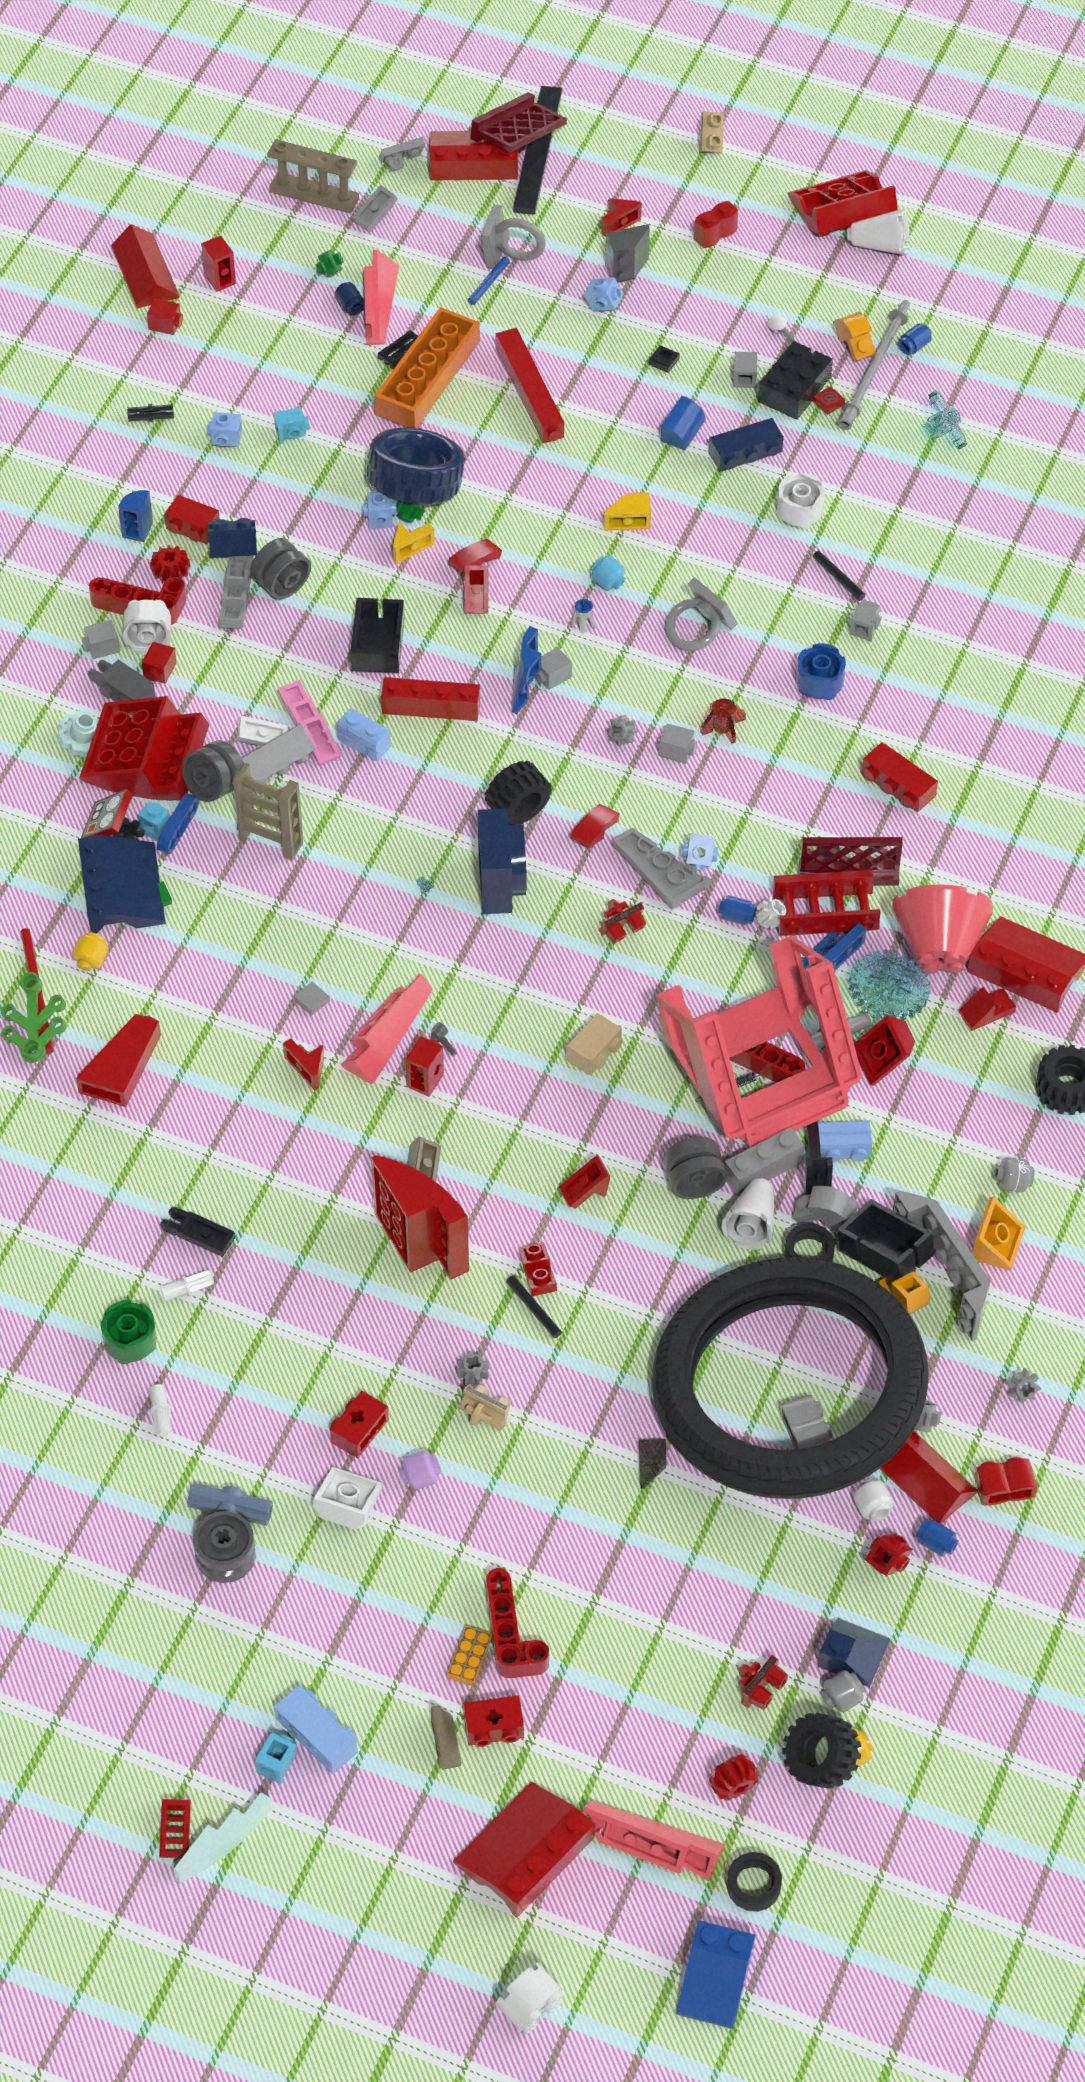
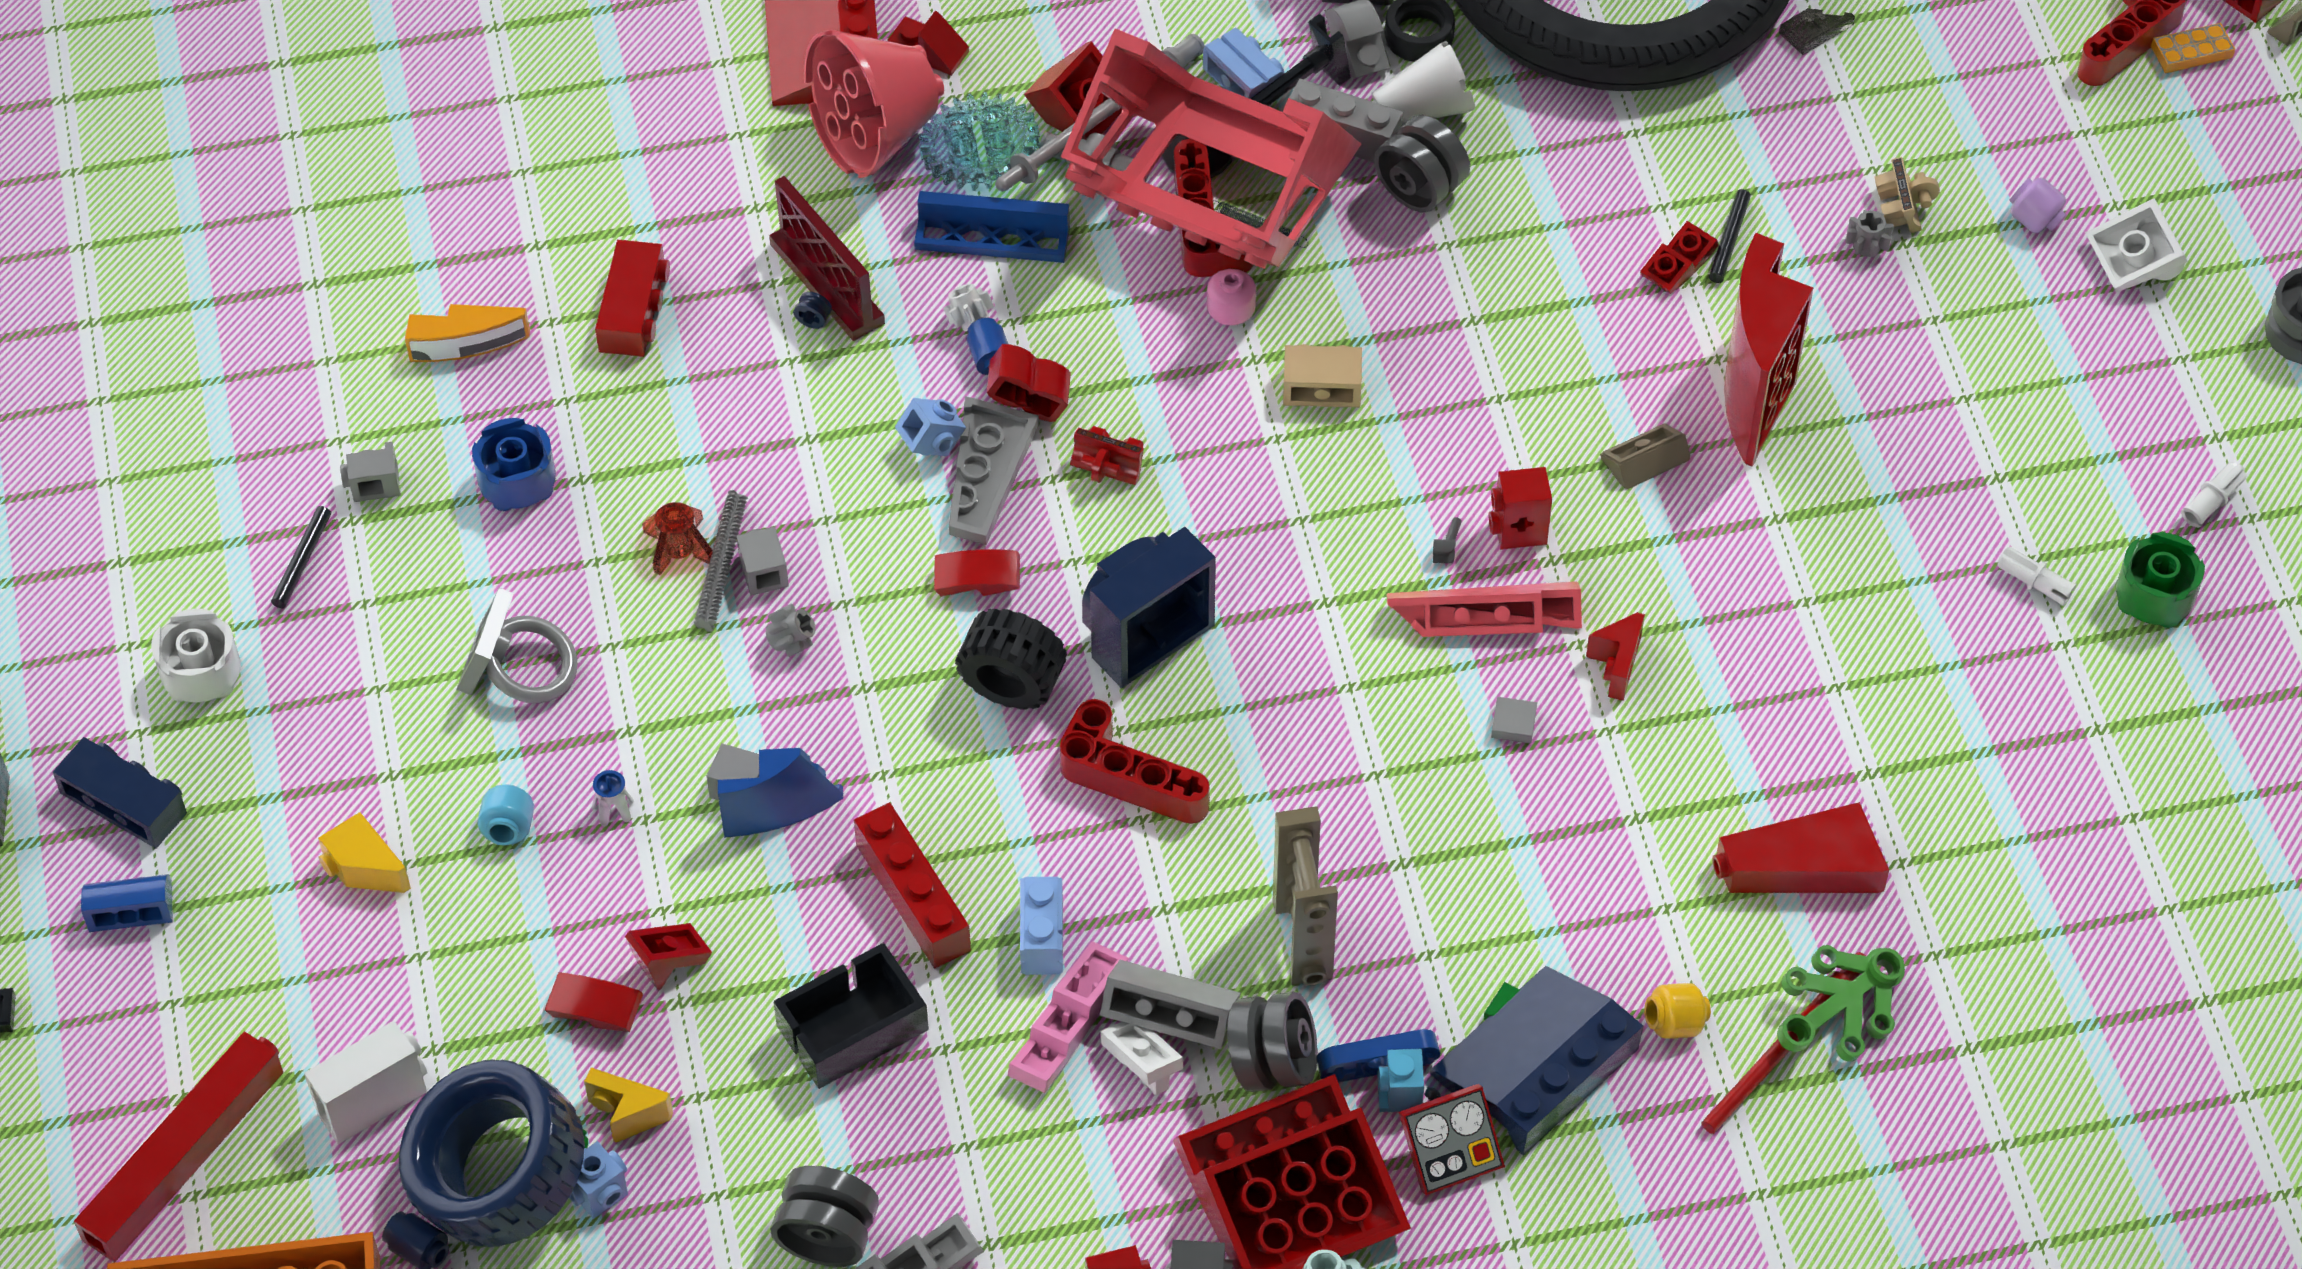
camera: 125 degrees left, 0 degrees up
black hinge [160,1207,236,1257] -> none
sand blue piece [187,1483,273,1526] -> none
red brick [329,1391,389,1459] -> none
clear light blue piece [416,877,434,894] -> none
red slope [559,1155,611,1209] -> none
red fence [773,870,880,936] -> none
none -> white brick [304,1021,428,1145]
none -> light orange slope [405,304,530,362]
none -> light grey axle [694,490,748,632]
none -> red brick [987,344,1071,422]
none -> light grey bar [995,34,1205,192]
none -> red beam [1059,699,1210,824]

